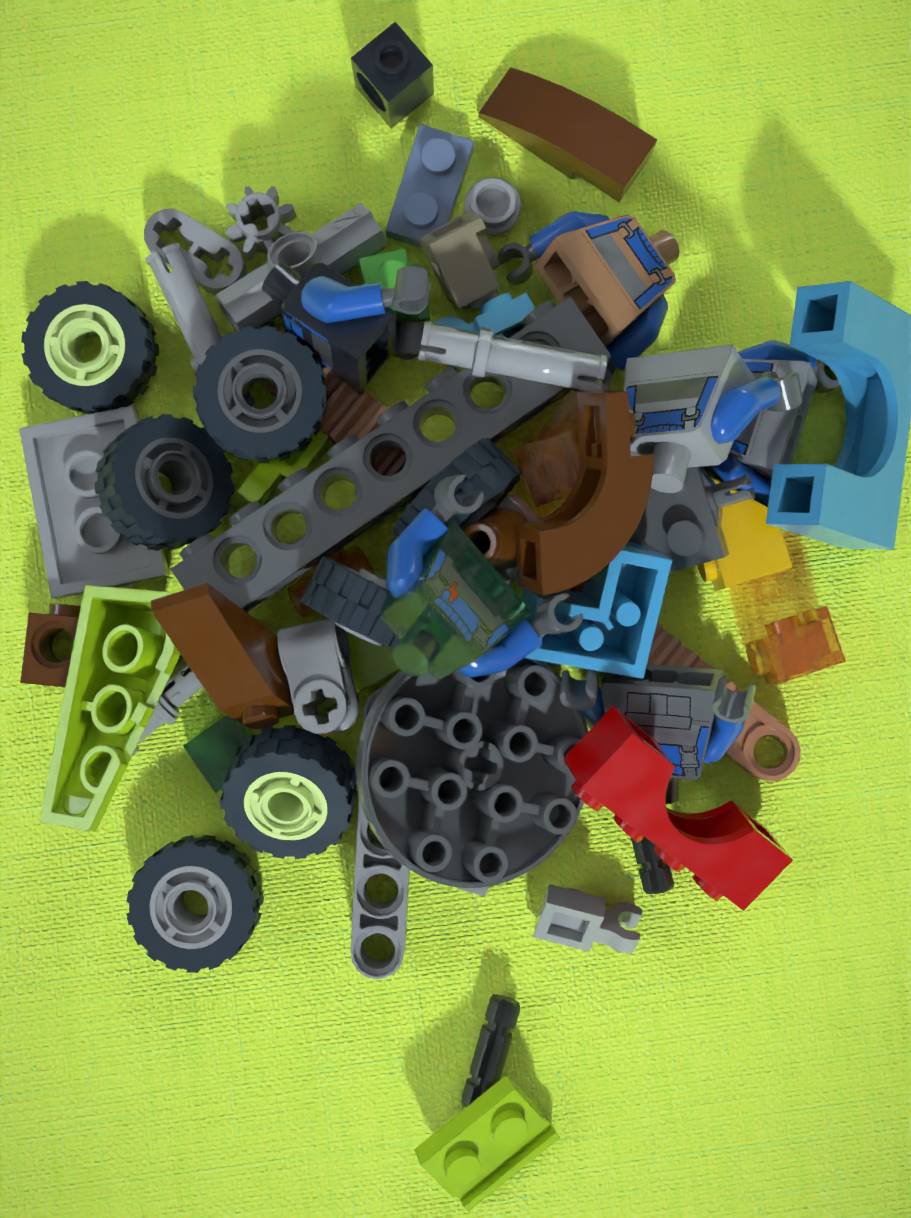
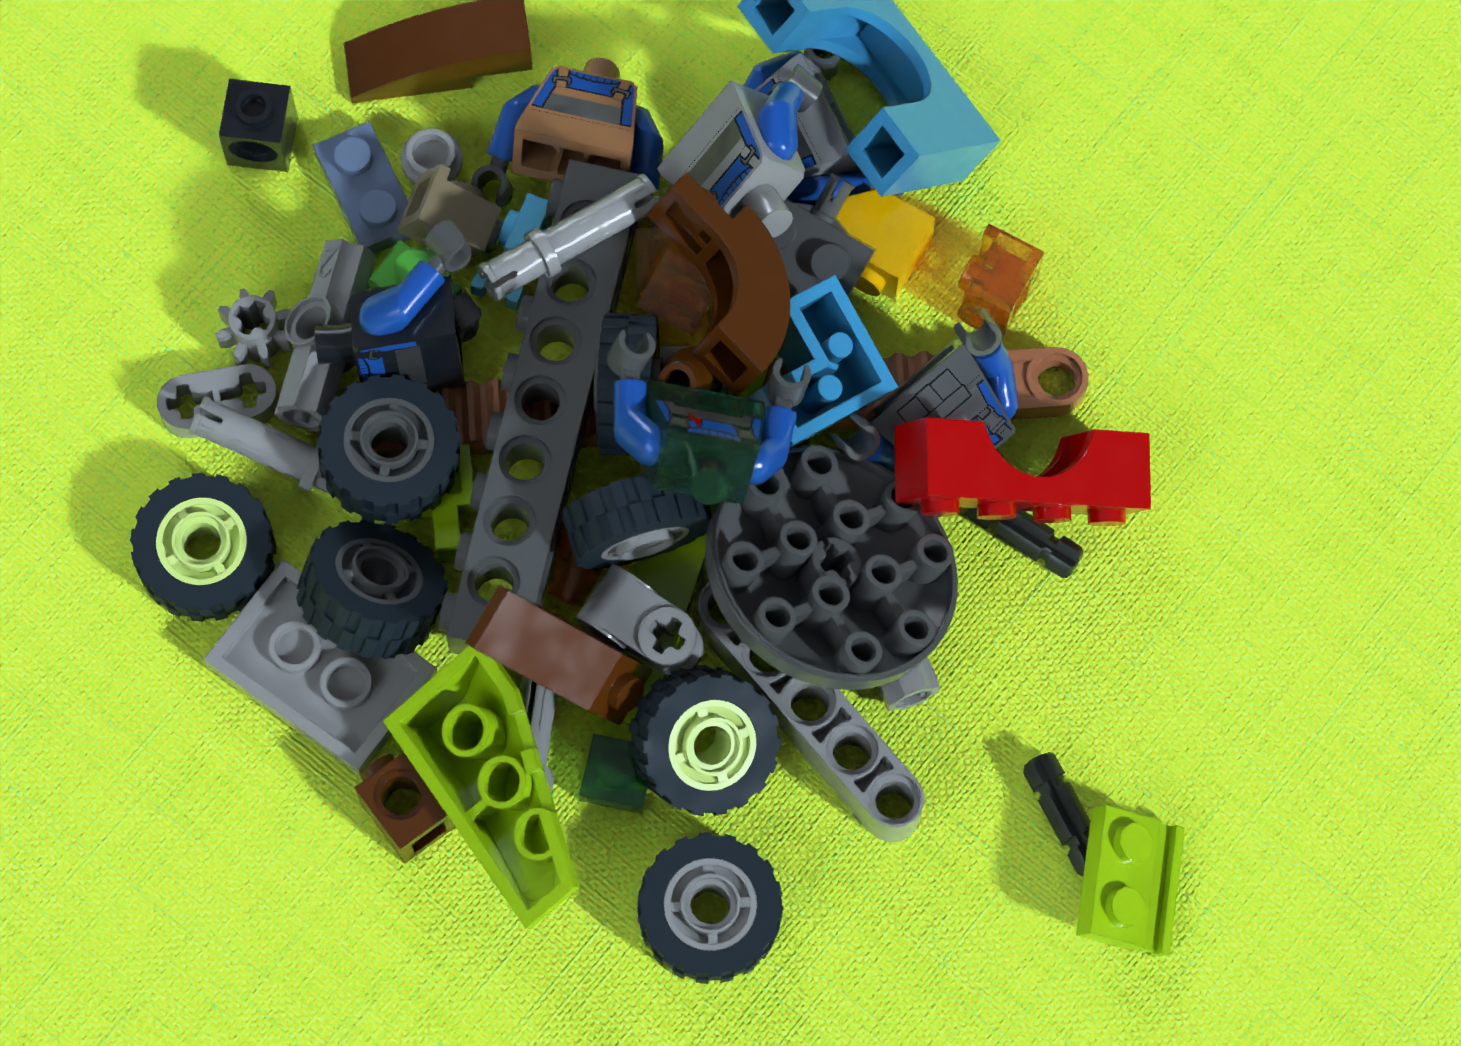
camera: 45 degrees left, 15 degrees down
light grey plate [533,884,642,953] -> none

